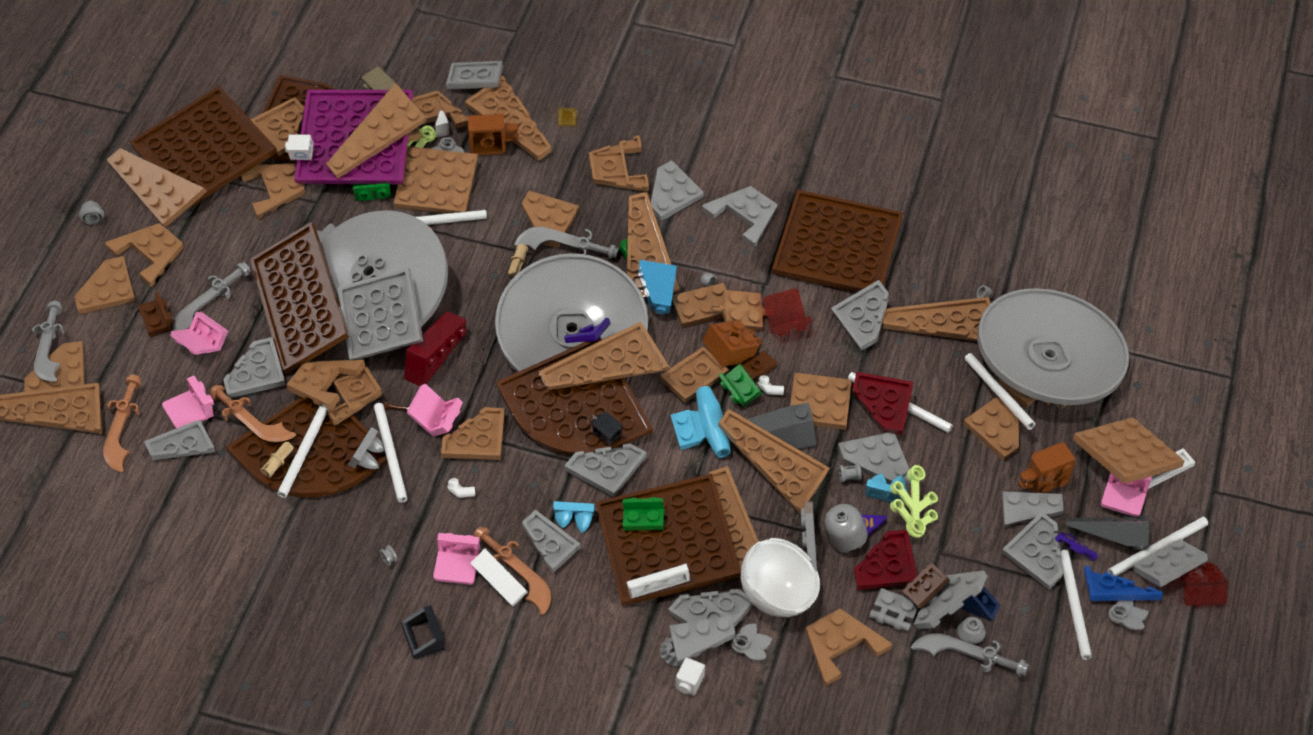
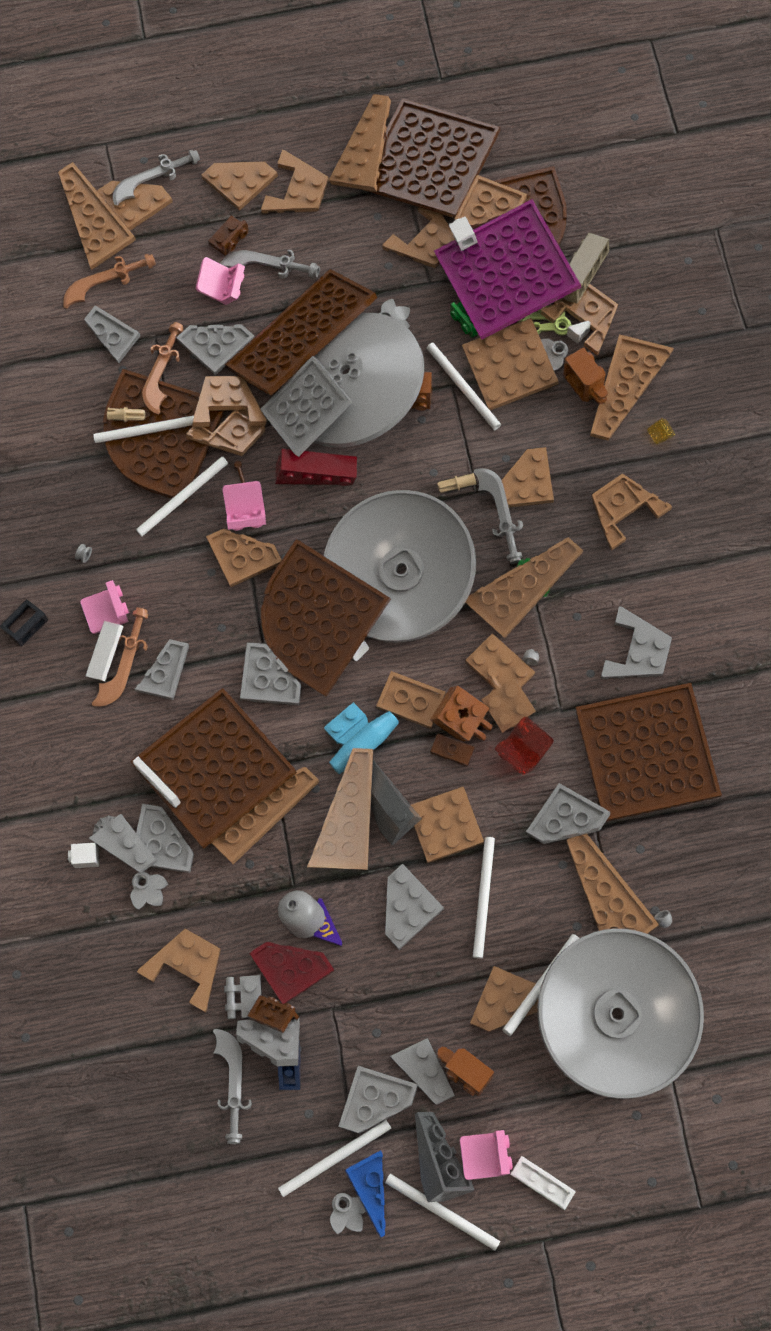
camera: 70 degrees right, 20 degrees up
light grey cone [79,201,105,225] -> none
bright pink bracket [162,375,214,428] -> none
medium nougat wing [326,83,426,179] -> none
light grey tile [348,427,385,469] -> none
light grey tile [446,61,503,89] -> none
white arm [448,478,475,498] -> none
medium nougat wing [539,321,670,390] -> none
medium azure tile [553,501,595,533] -> none
dark purple tile [564,318,611,343] -> none
black brick [592,411,623,446] -> none
green bracket [623,497,665,531] -> none
dark azure slope [638,260,677,314] -> none
light grey plate [651,160,704,221] -> none
green bracket [718,364,762,407] -> none
white piece [741,538,820,617] -> none
white arm [758,375,784,396] -> none
light grey plate [801,502,817,572] -> none
light grey bush [838,463,862,482] -> none
dark red plate [853,371,914,435] -> none
medium azure tile [865,473,907,503] -> none
yellowish green plant [890,465,938,538] -> none
light grey cone [957,617,986,644] -> none
dark purple tile [1055,533,1099,561] -> none
medium nougat plate [1073,417,1184,484] -> none
light grey plate [1133,539,1208,587] -> none
clear red bracket [1180,563,1228,606] -> none

